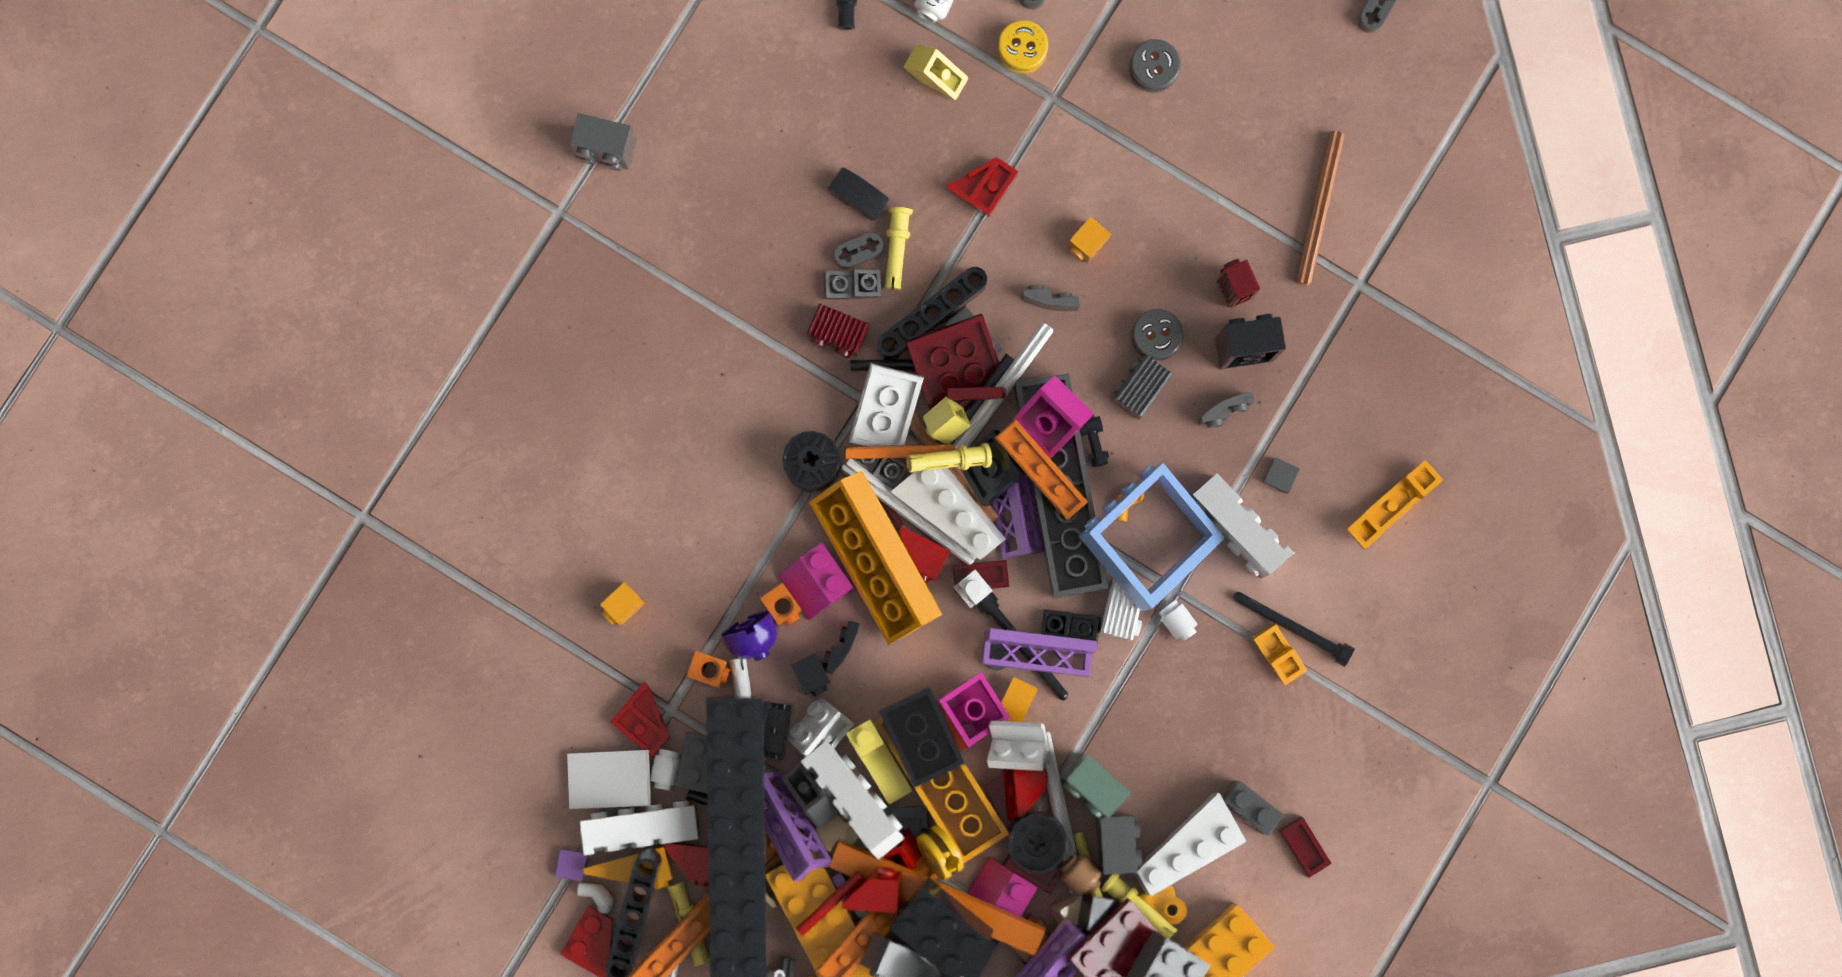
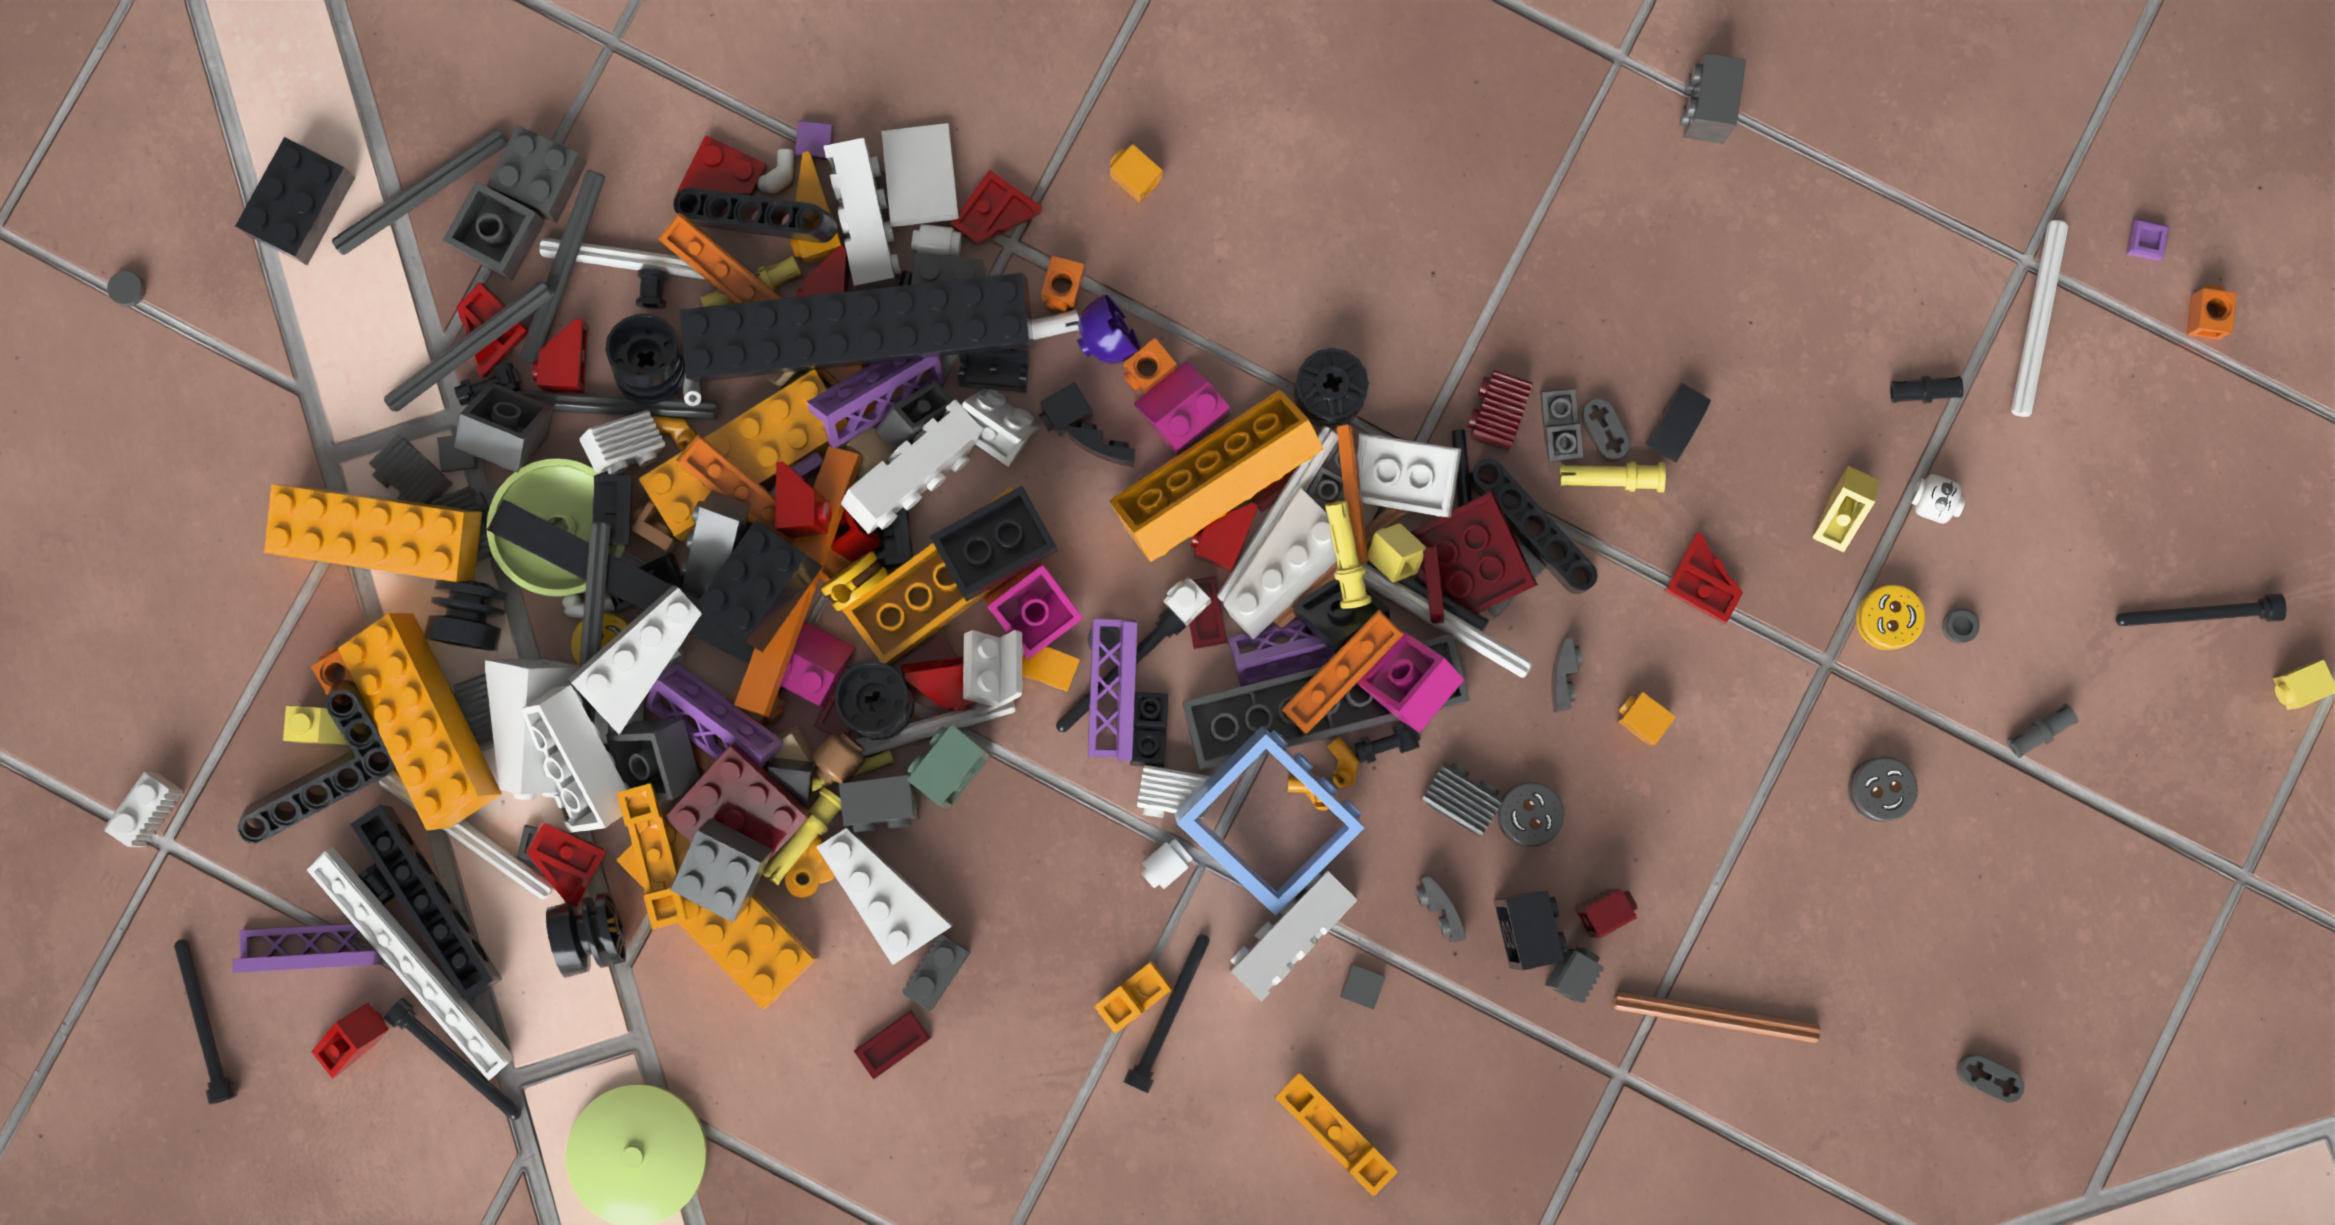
camera: 90 degrees right, 0 degrees up
red bar [796,871,865,936] -> none
light yellow arch [846,719,912,805] -> none
none -> light orange arm [1327,736,1359,788]
none -> dark grey brick [1545,947,1604,1003]

